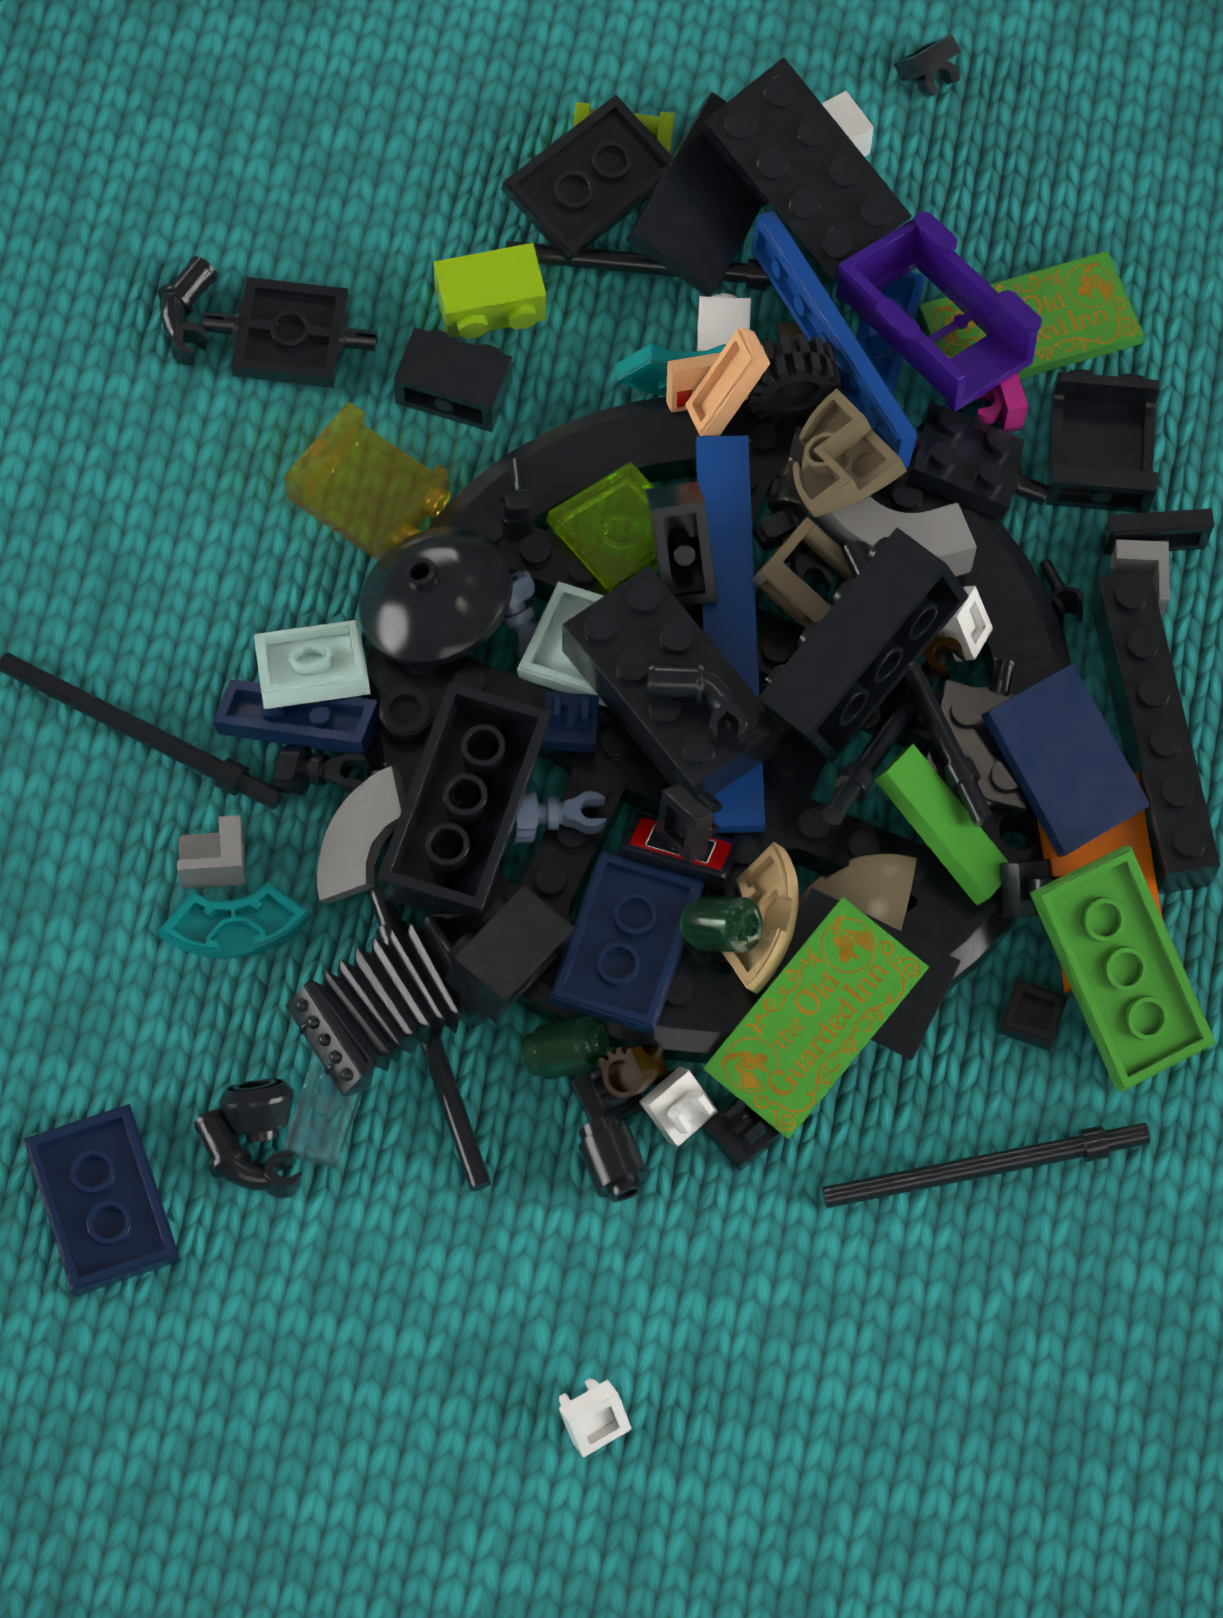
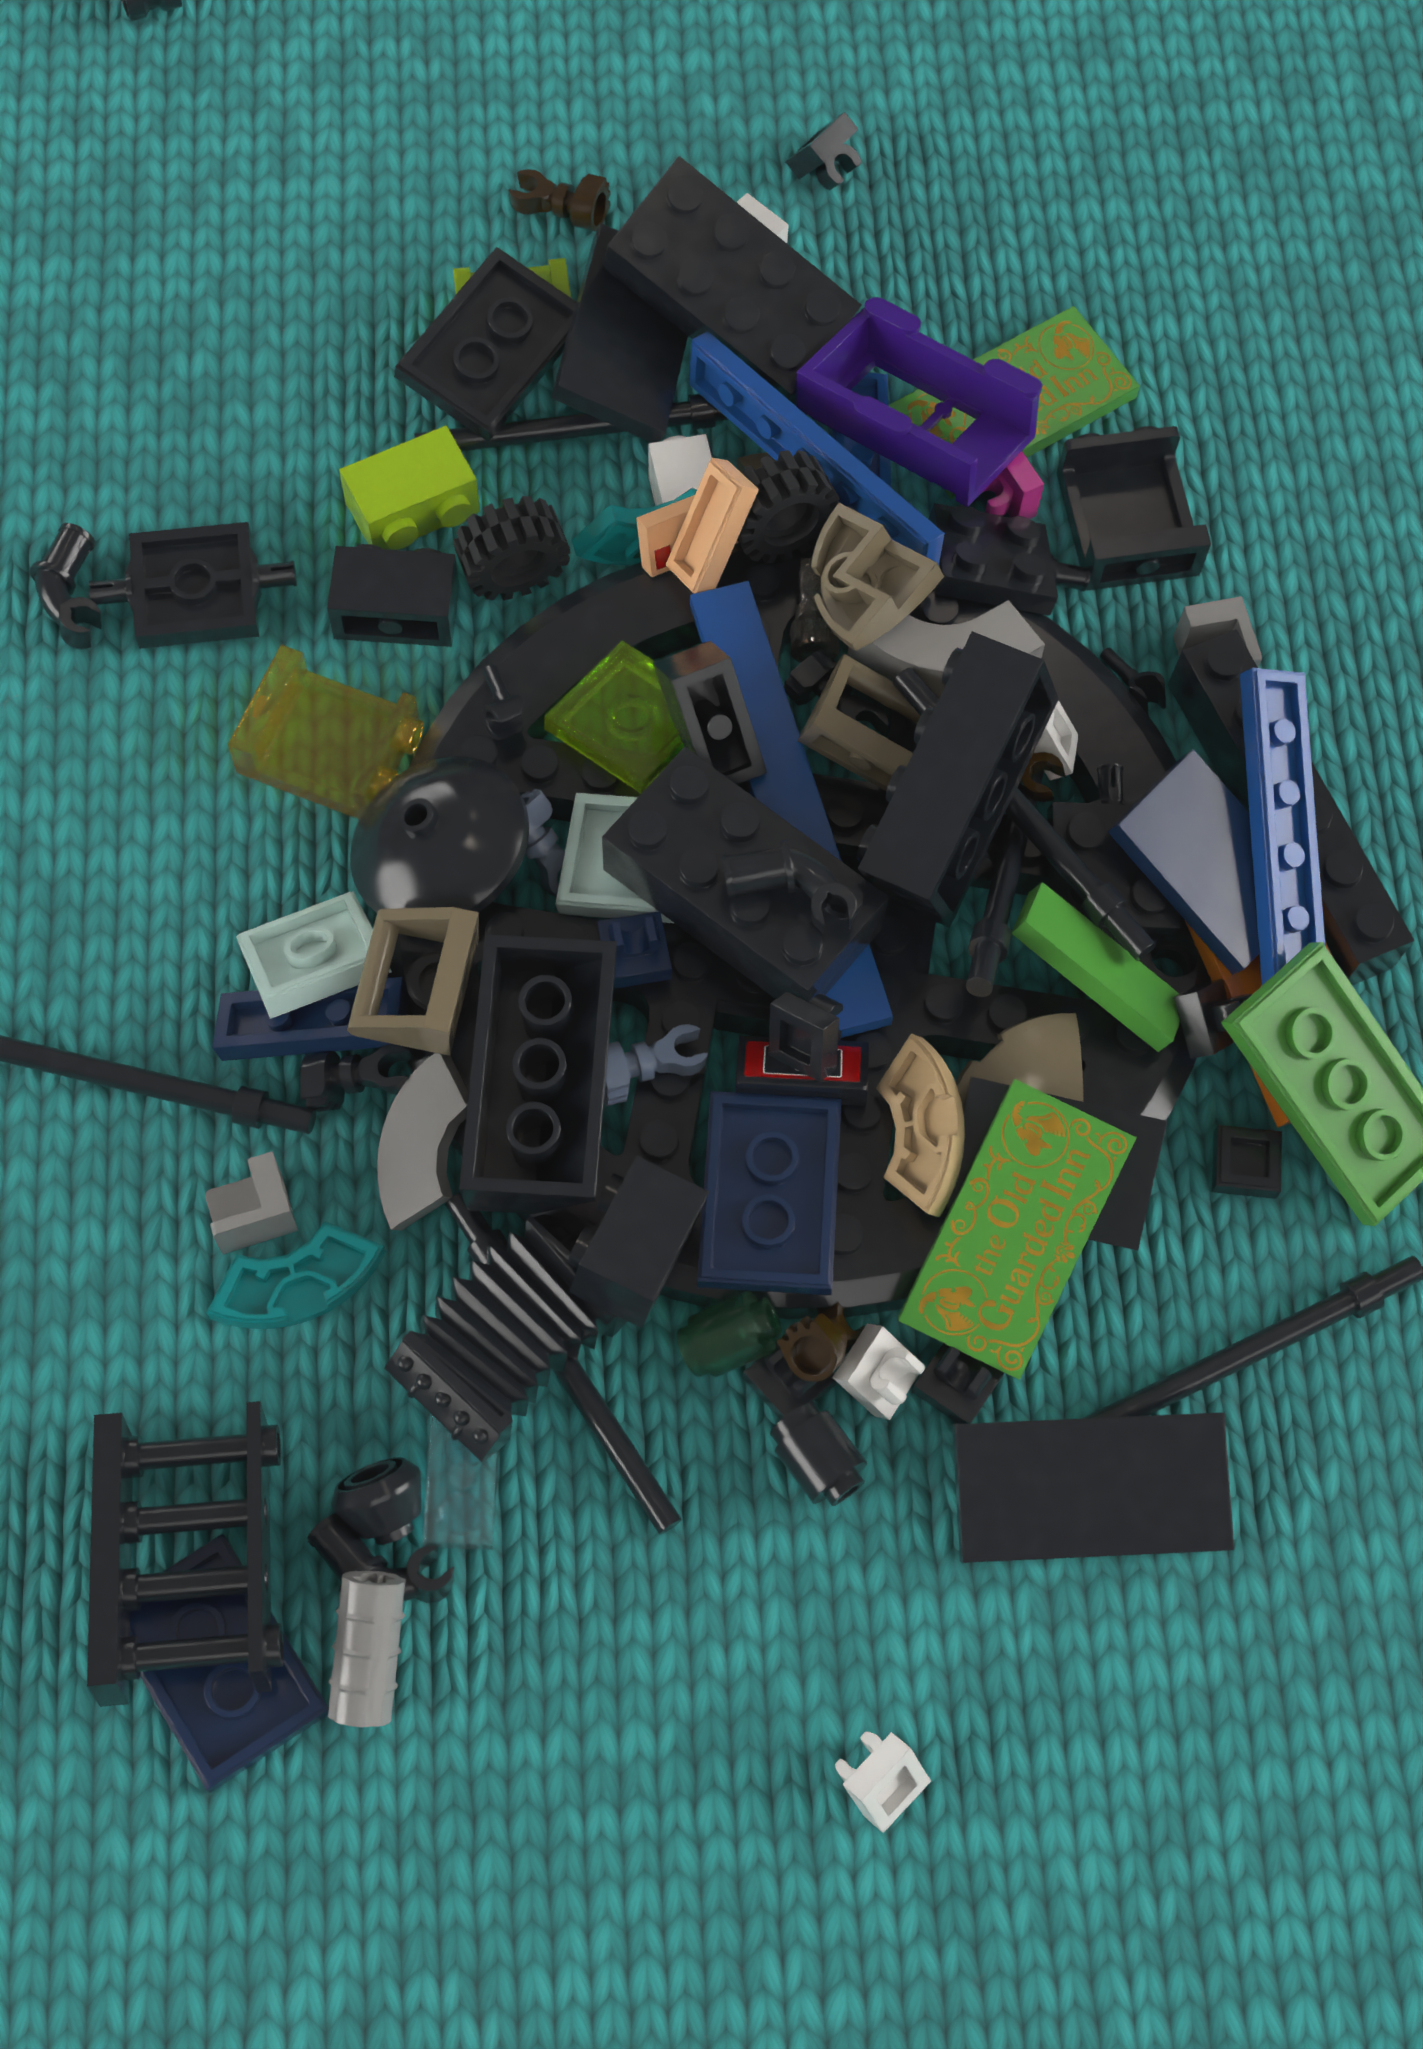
camera: 15 degrees left, 0 degrees up
clear green brick [680,897,763,953] -> none
black tile [1101,508,1214,555] -> none
none -> black fence [87,1401,284,1707]
none -> light grey axle [328,1571,406,1727]
none -> dark tan tile [347,907,479,1056]
none -> black tyre [454,496,571,600]
none -> dark brown piece [508,169,611,232]
none -> black tile [952,1412,1234,1563]
none -> blue tile [1239,668,1325,985]

